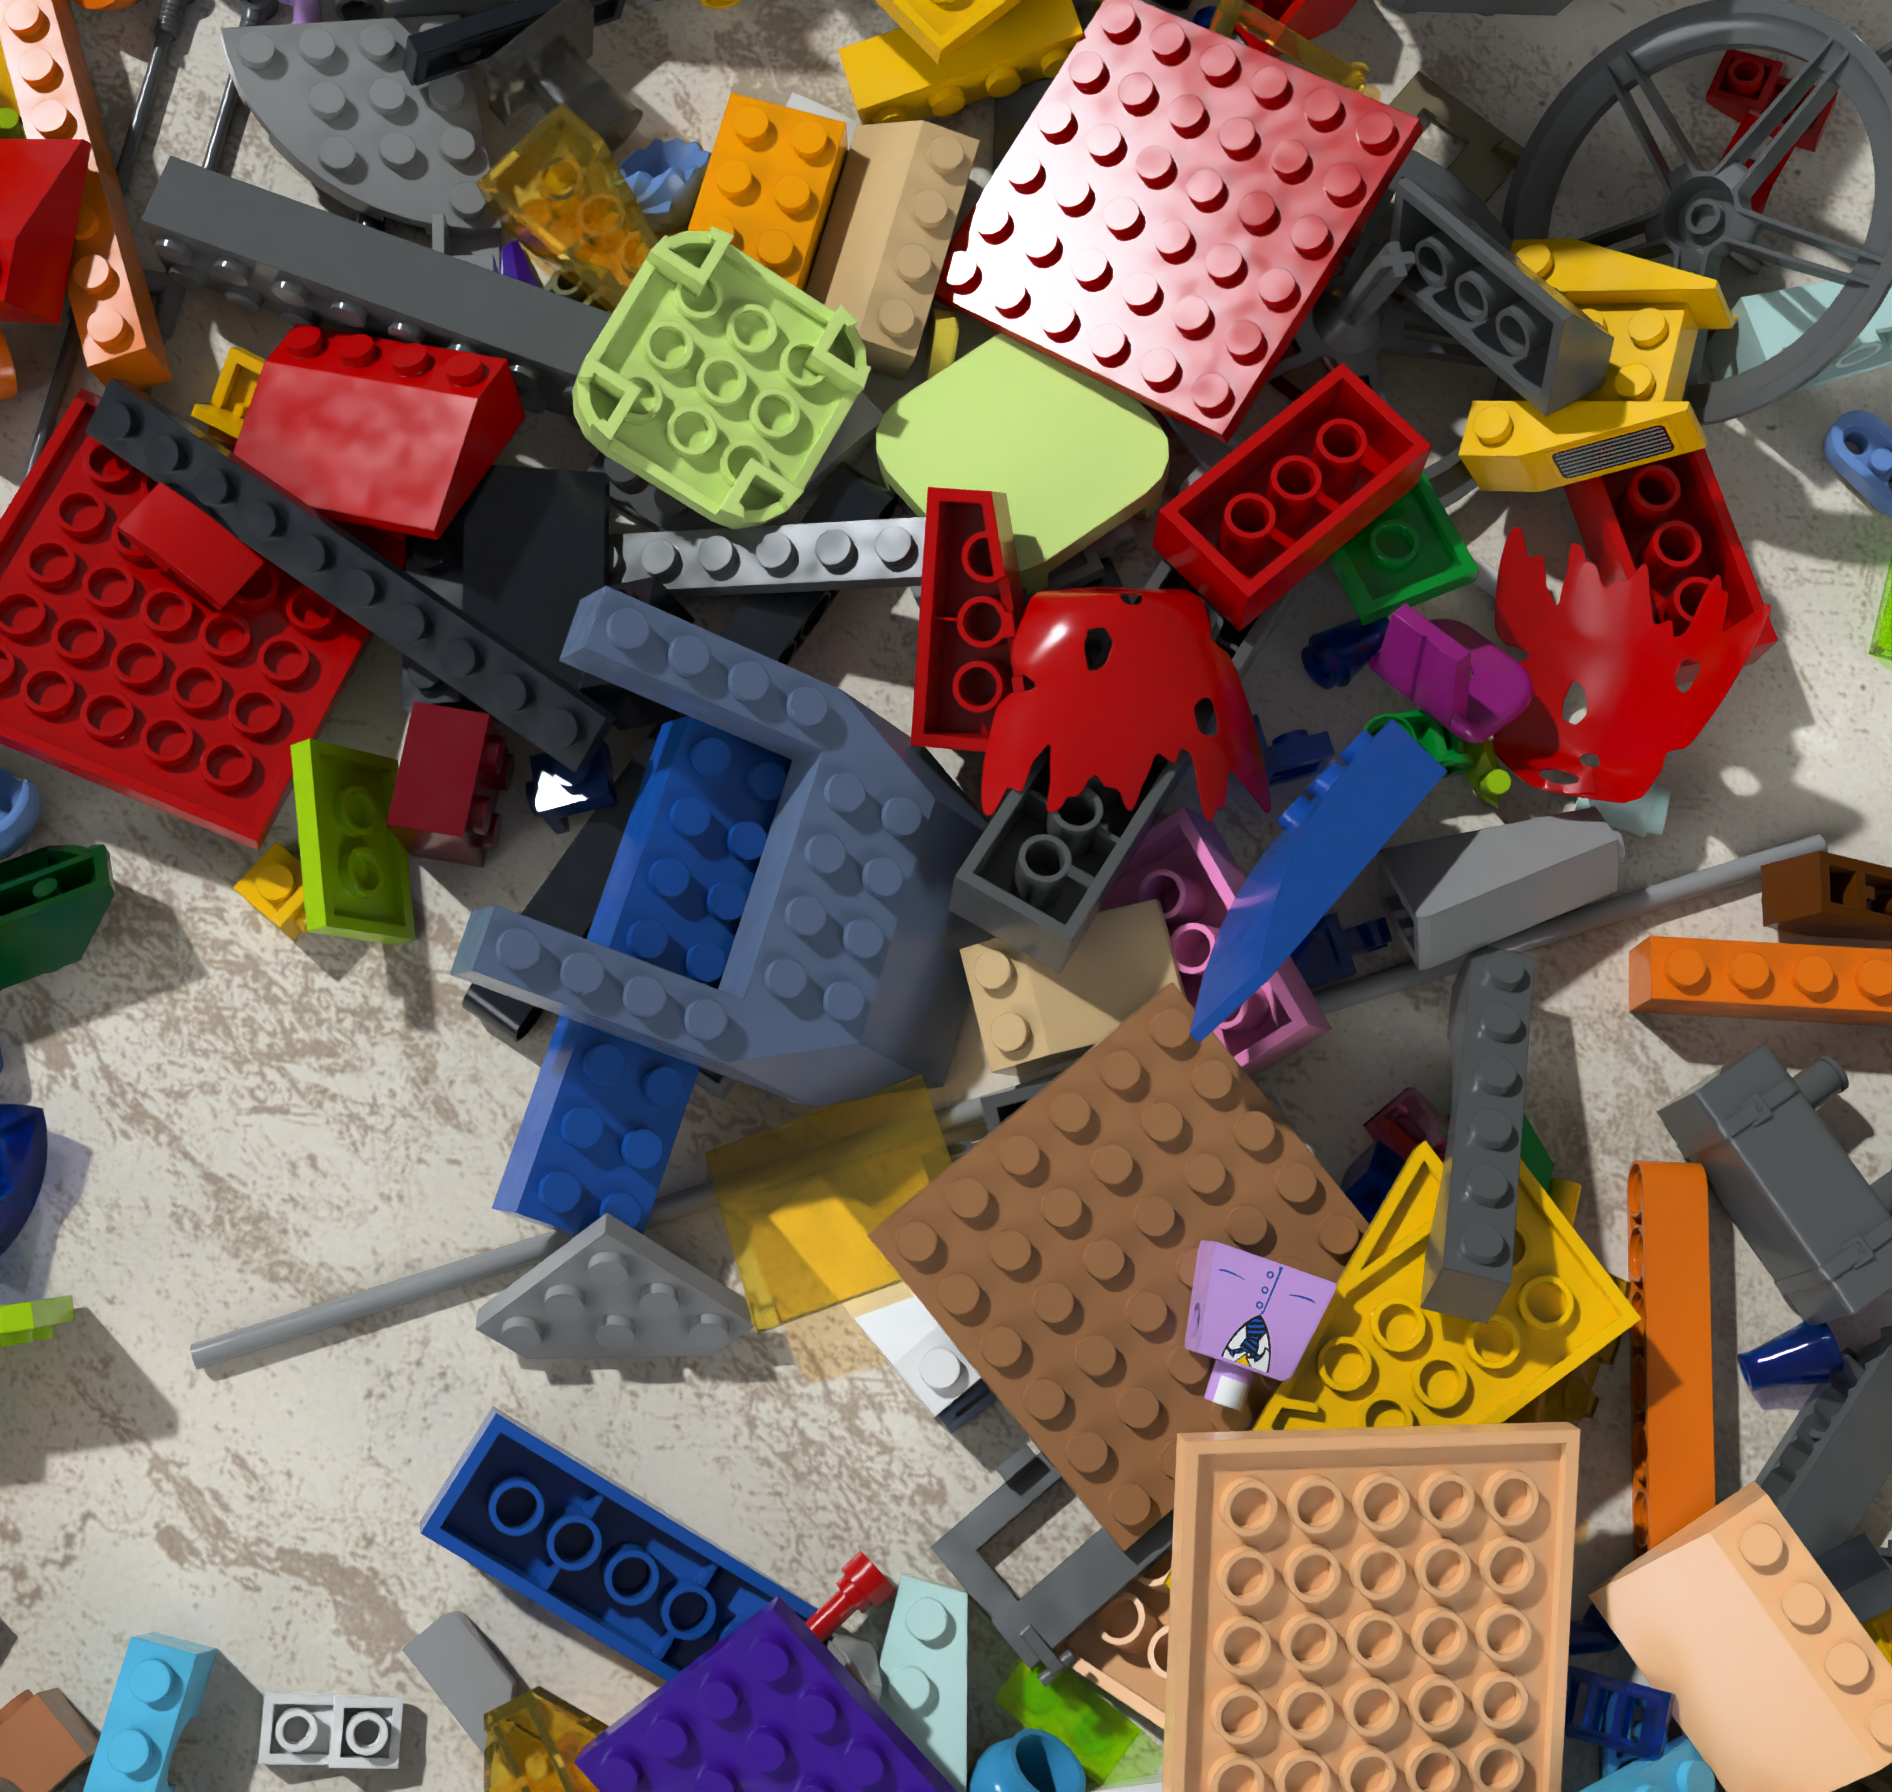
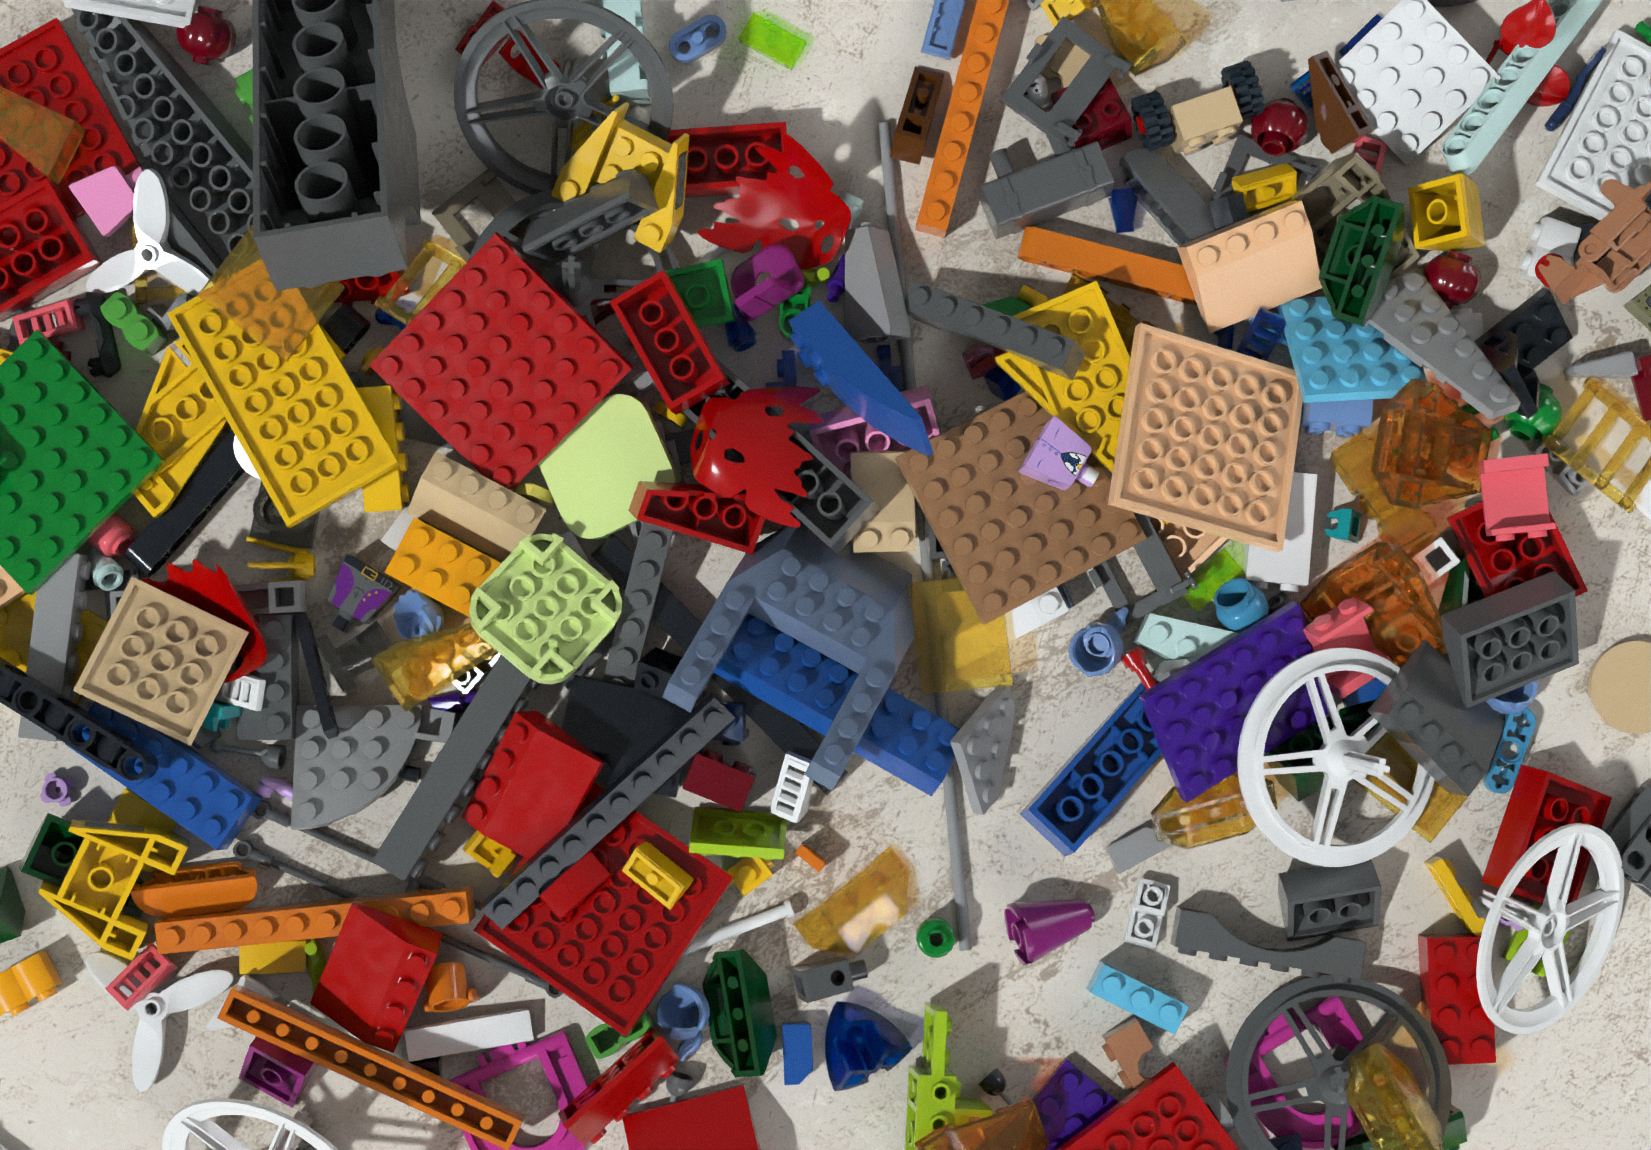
camera: 75 degrees left, 10 degrees up
none -> torso [328,554,402,633]
none -> yellow slope [622,841,694,910]
none -> yellow tile [652,401,689,430]
none -> white bar [683,899,795,956]
none -> white slope [771,751,813,823]
none -> dark grey torso [791,956,868,1003]
none -> clear yellow wedge [793,846,909,955]
none -> orange tile [795,843,826,872]
none -> dark purple bar [826,254,845,303]
none -> green piece [916,917,955,958]
none -> magenta cone [1004,899,1095,965]
none -> medium blue hair [1068,607,1129,677]

